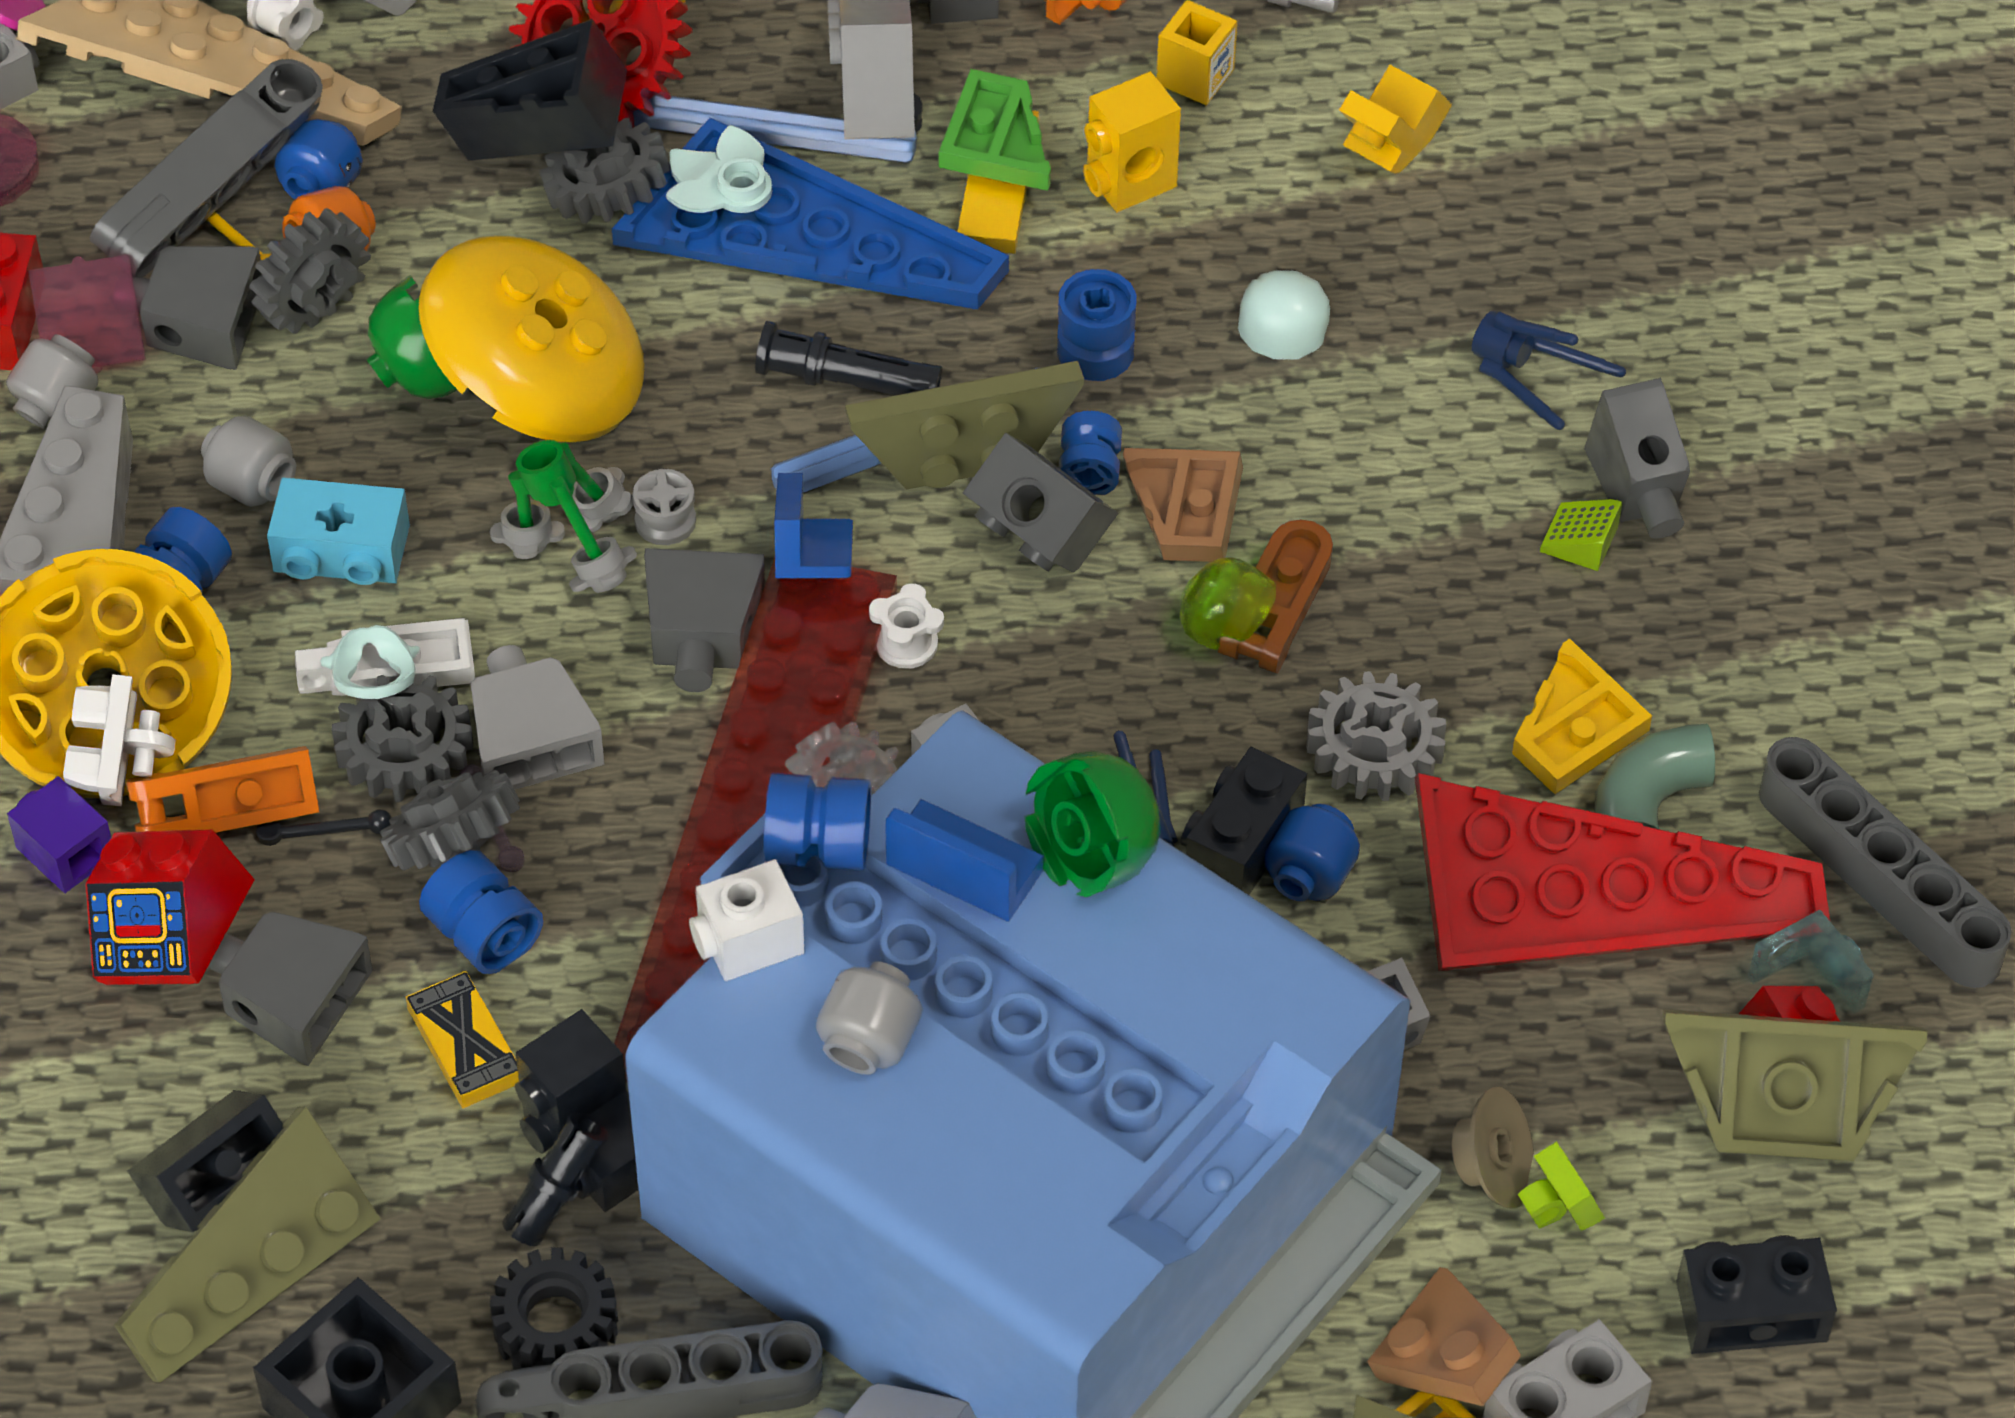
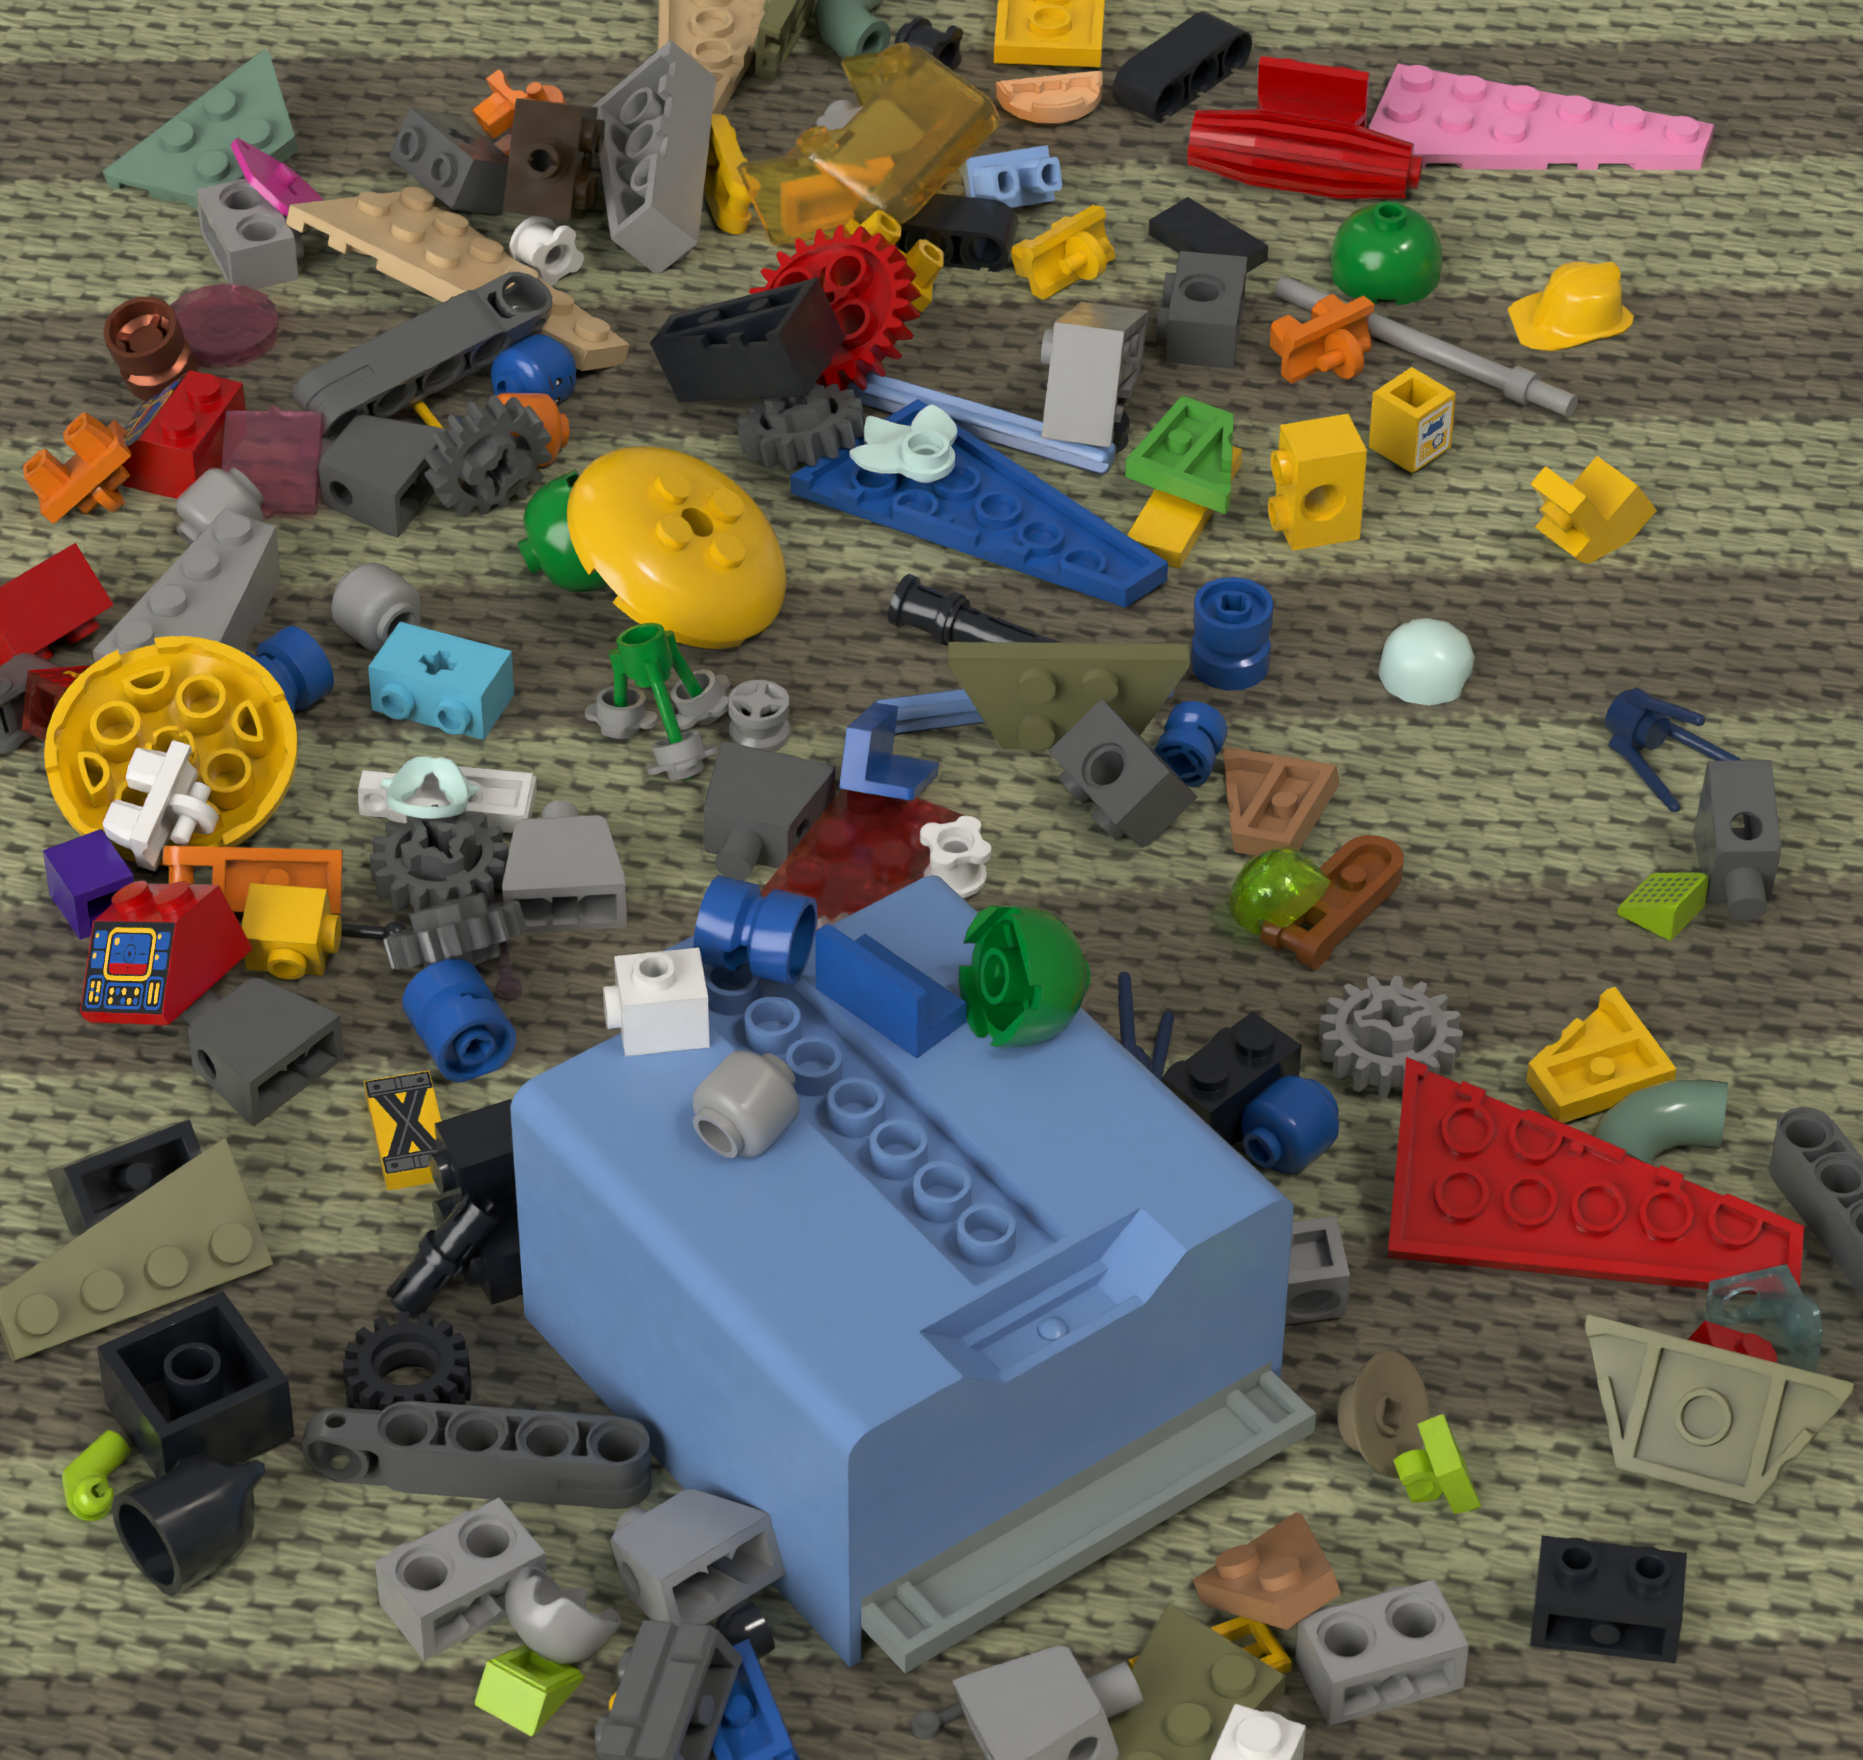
camera: 15 degrees right, 10 degrees down
none -> yellow brick [241,883,342,980]

